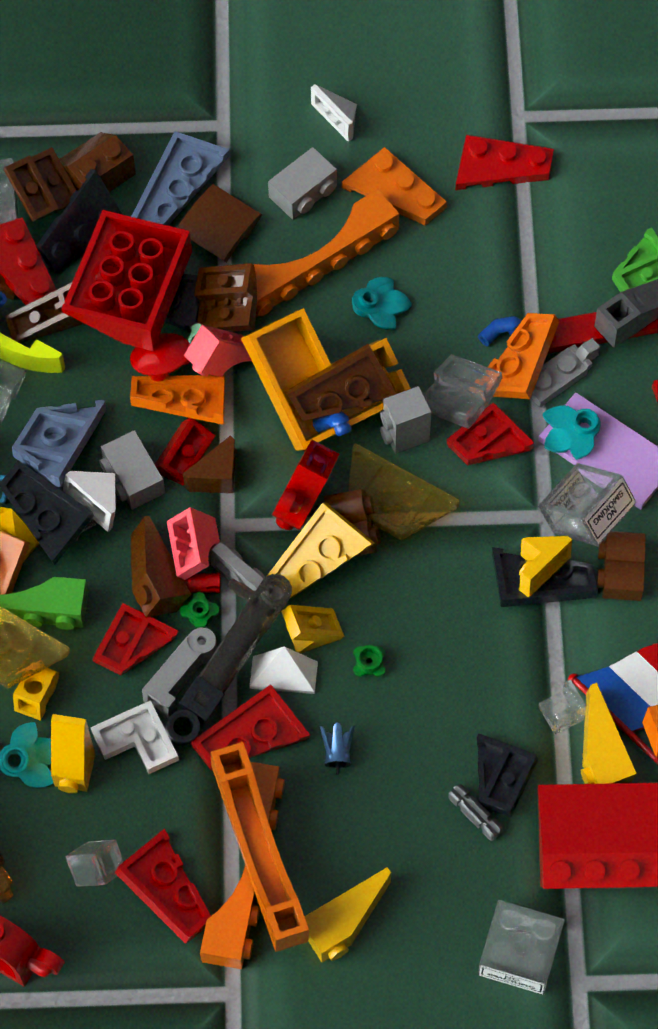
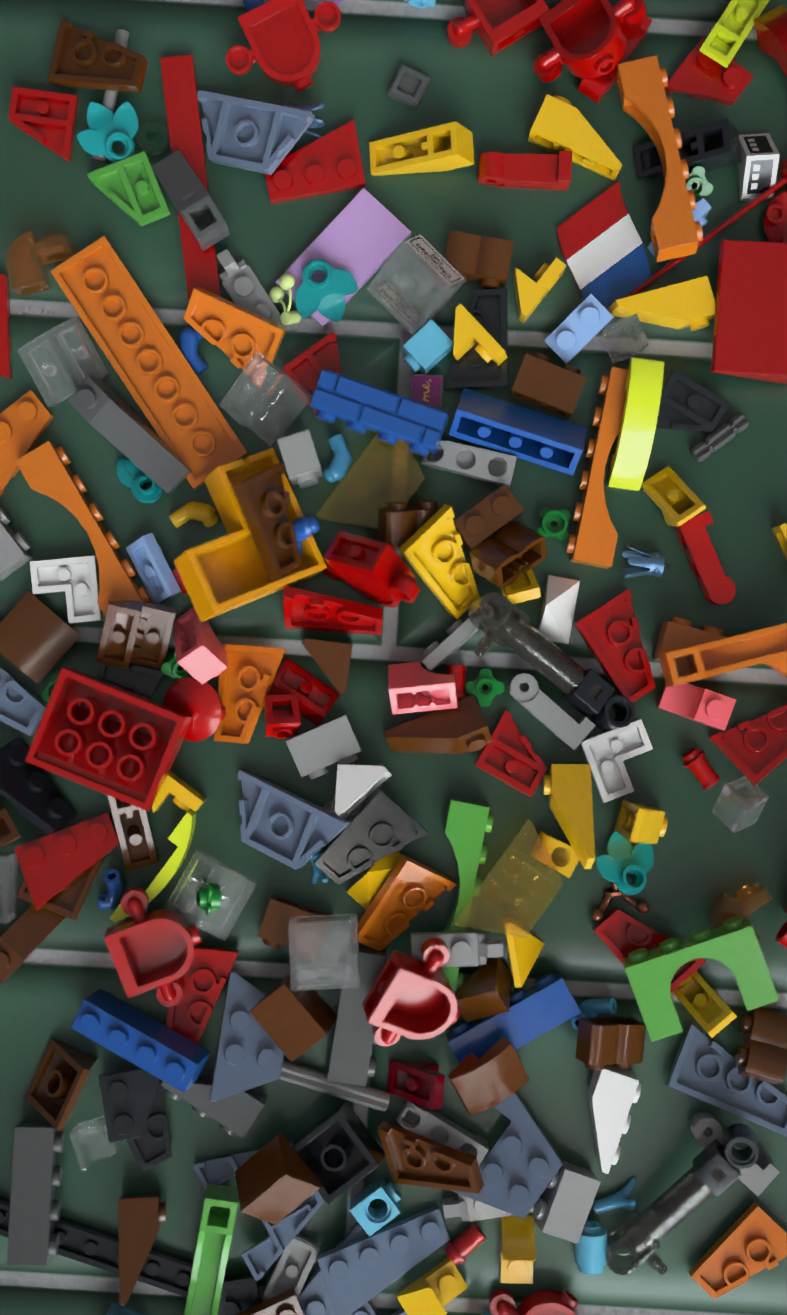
camera: 85 degrees left, 25 degrees up
none -> clear orange brick [6,231,75,297]
none -> clear slope [17,317,109,407]
none -> white plate [30,555,103,624]
none -> orange plate [50,236,249,490]
none -> dark grey slope [68,376,192,494]
none -> light blue plate [126,533,181,604]
none -> yellow slope [152,770,207,813]
none -> yellow arm [168,501,218,529]
none -> red brick [263,694,301,739]
none -> yellowish green piece [269,273,301,325]
none -> red wing [283,585,383,635]
none -> blue brick [310,369,449,456]
none -> dark azure arm [323,434,352,483]
none -> medium azure brick [402,319,454,374]
none -> magenta tile [410,374,443,410]
none -> light grey leg [421,441,517,490]
none -> blue brick [449,388,588,476]
none -> reddish brown brick [454,484,524,552]
none -> reddish brown brick [470,521,547,588]
none -> reddish brown brick [509,352,587,419]
none -> yellow slope [513,257,567,324]
none -> yellow slope [543,764,595,869]
none -> light blue plate [544,294,614,364]
none -> orange arch [566,366,628,569]
none -> neon yellow slope [607,357,664,491]
none -> yellow slope [642,466,706,527]
none -> coral arch [656,683,736,731]
none -> red leg [673,511,736,605]
none -> red pin [681,747,721,790]

